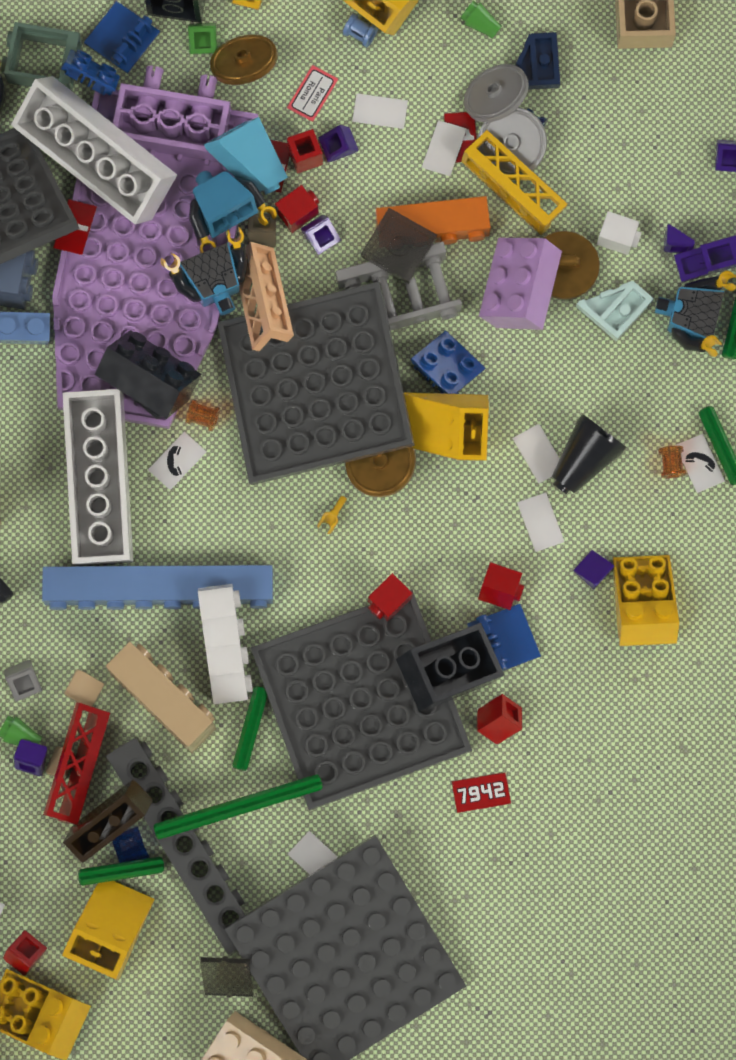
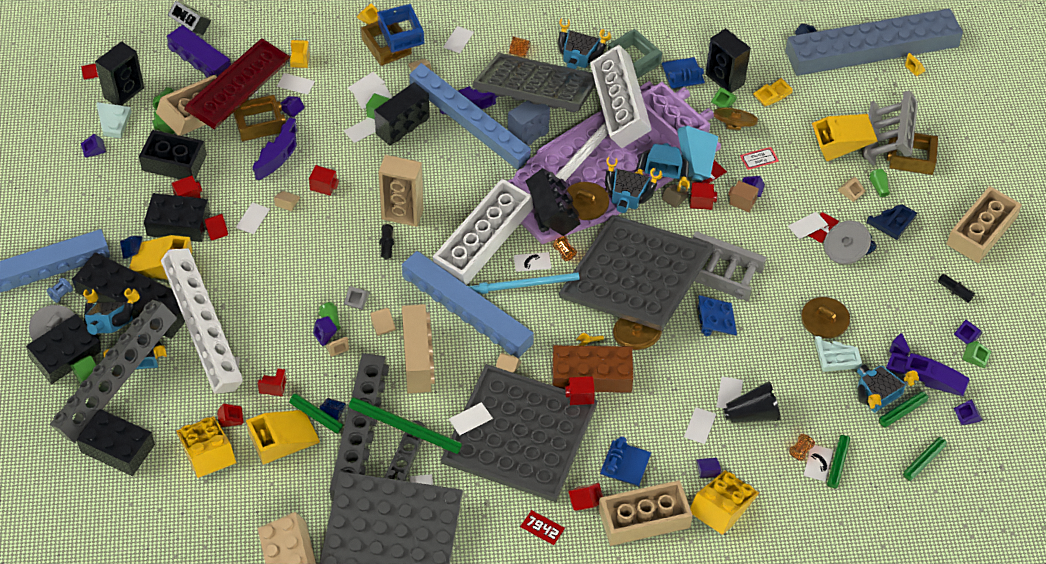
camera: 40 degrees right, 25 degrees down
red fence [43,703,110,825] -> none
red sticker [53,199,97,255] -> none
blue hinge [61,49,120,96] -> none
dark brown brick [63,779,153,863] -> none
white brick [198,584,253,705] -> none
clear smoke piece [200,956,254,998] -> none
green axle [232,686,268,771] -> none
light nougat fence [239,242,294,351] -> none
red brick [287,129,323,174] -> none
slope [301,215,342,255] -> none
medium blue bush [343,13,378,48] -> none
white sticker [352,93,408,129] -> none
clear smoke tile [361,208,437,284] -> none
orange brick [376,196,491,251] -> none
black brick [396,623,504,712] -> none
yellow slope [404,392,489,461] -> none
yellow fence [461,130,568,236] -> none
light grey shield [464,64,529,122] -> none
red brick [478,562,525,610] -> none
lavender brick [479,238,562,330] -> none
white brick [597,211,642,255] -> none
none -> red panel [257,368,287,397]
none -> dark grey beam [385,421,425,481]
none -> white sticker [449,402,493,435]
none -> medium azure bar [468,272,580,294]
none -> tan slope [496,353,521,372]
none -> dark orange brick [552,345,633,393]
none -> white axle [555,121,609,181]
none -> pearl gold shield [567,182,609,220]
none -> tan brick [599,480,693,546]
none -> medium nougat brick [728,180,759,212]
none -> tan slope [837,177,866,202]
none -> black axle [938,274,975,303]

